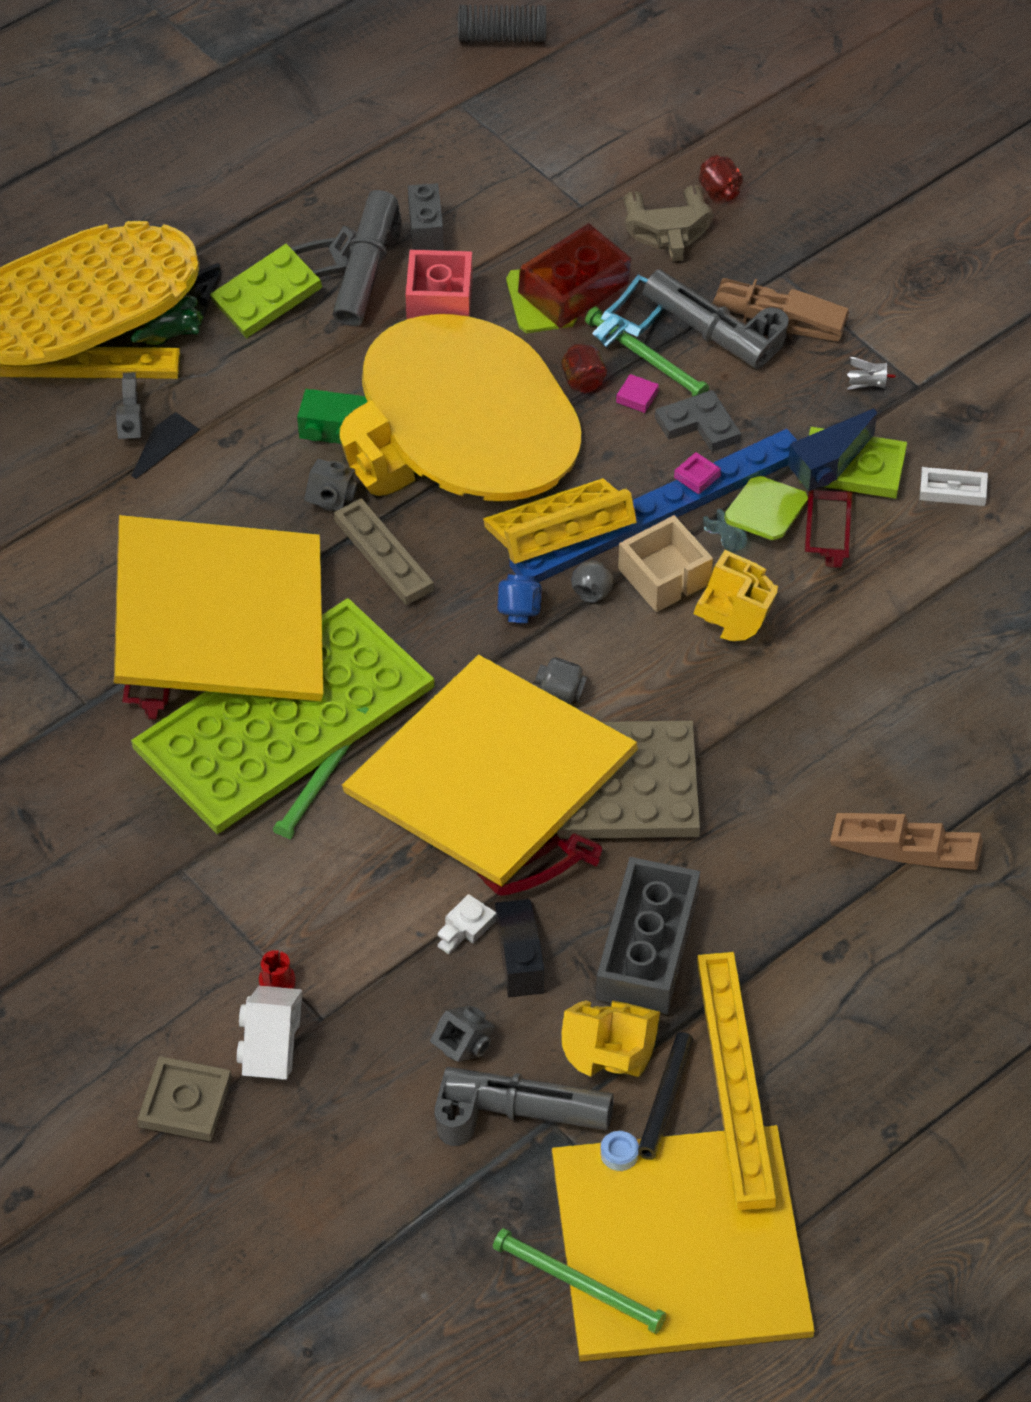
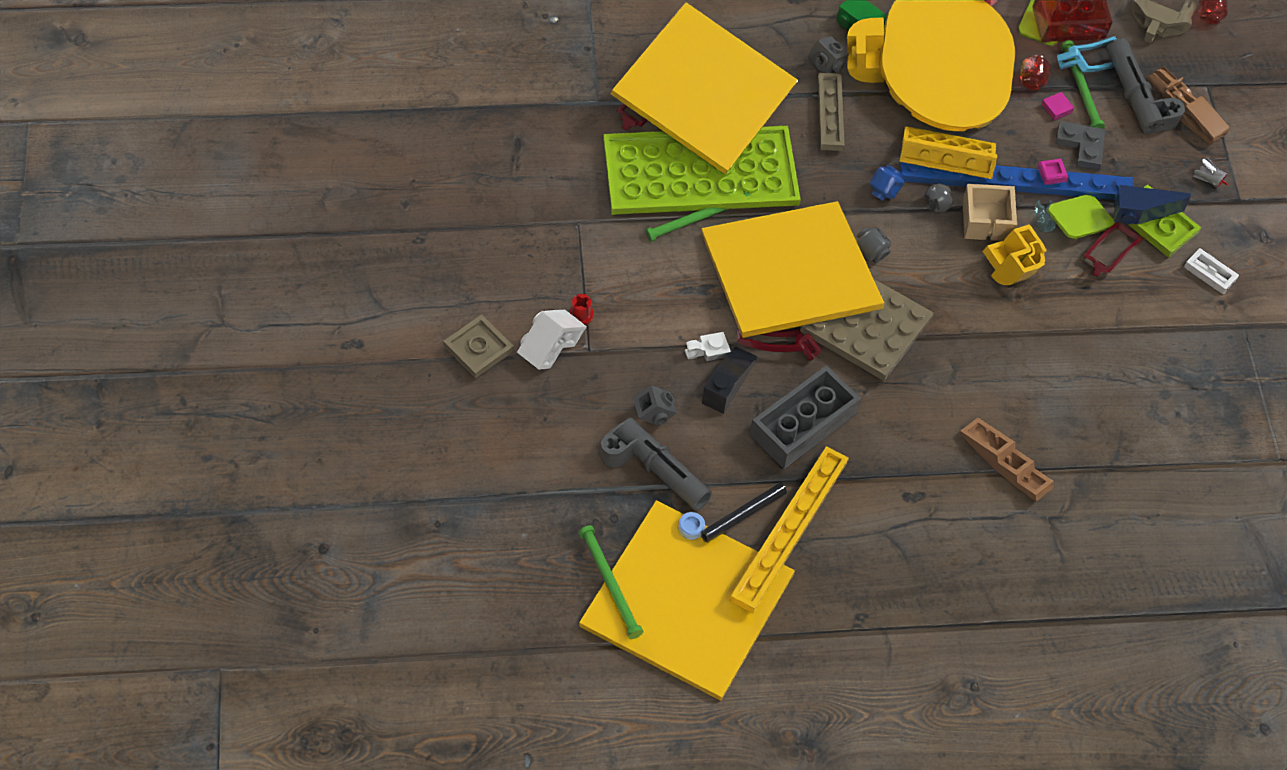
camera: 30 degrees right, 5 degrees up
yellow brick [561,1000,660,1077] -> none

